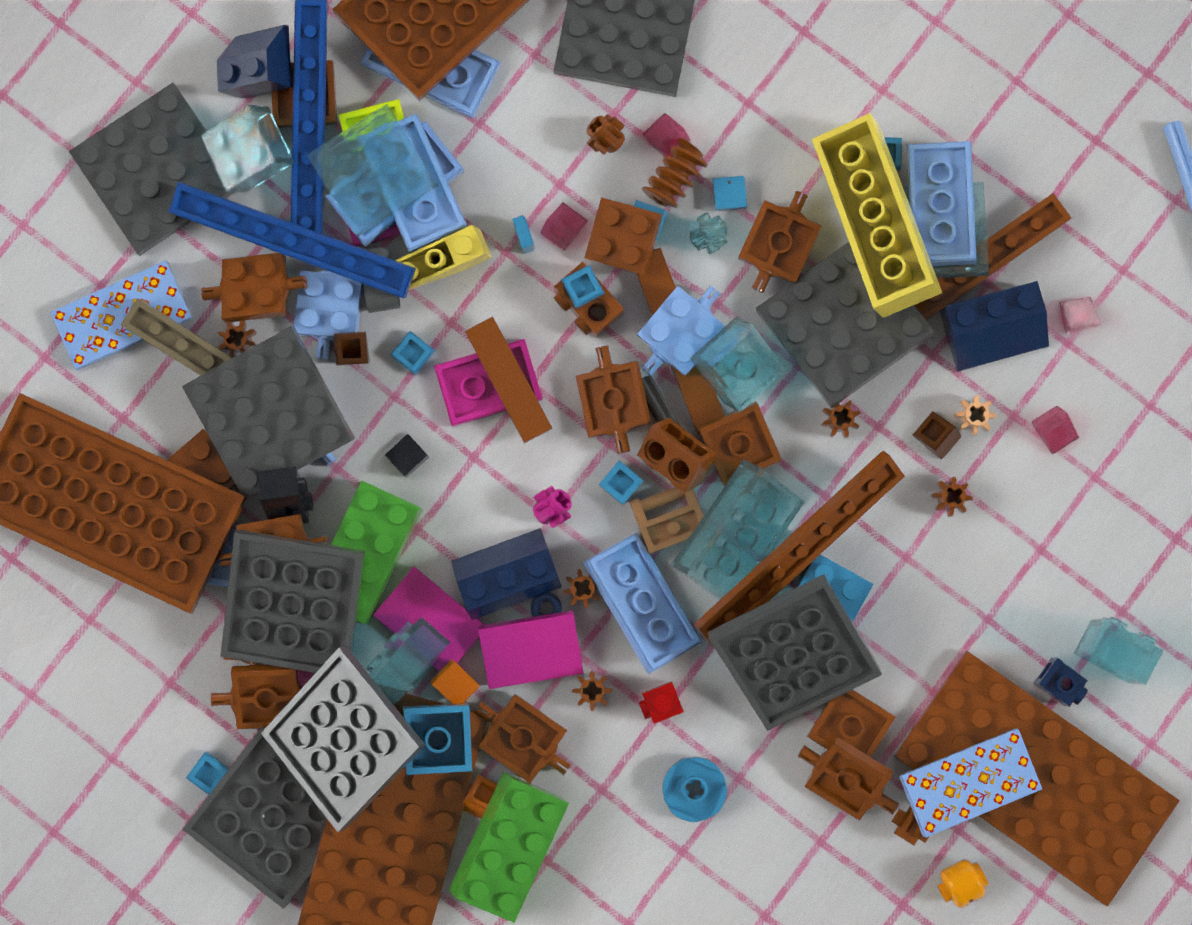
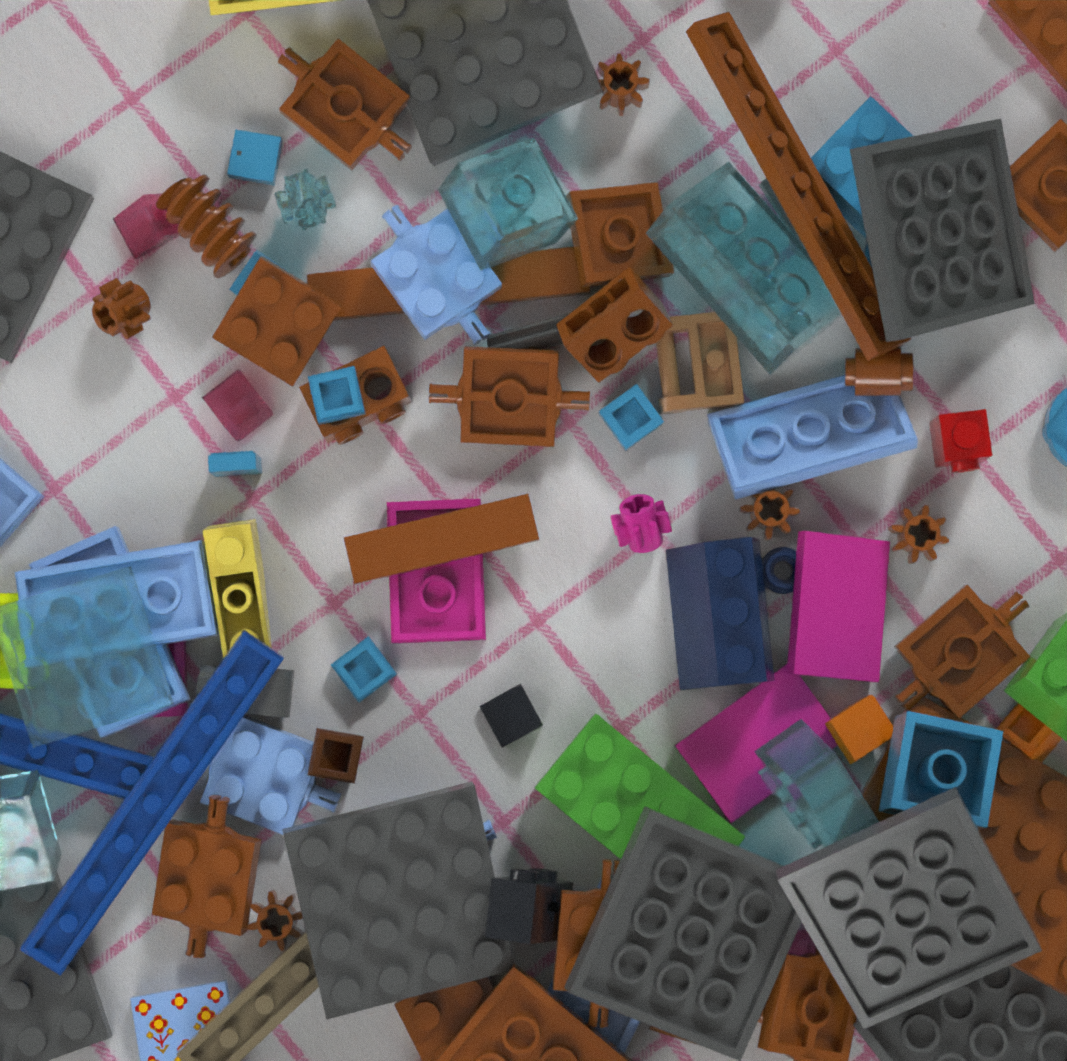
camera: 75 degrees left, 0 degrees up
none -> dark orange brick [845,348,913,396]

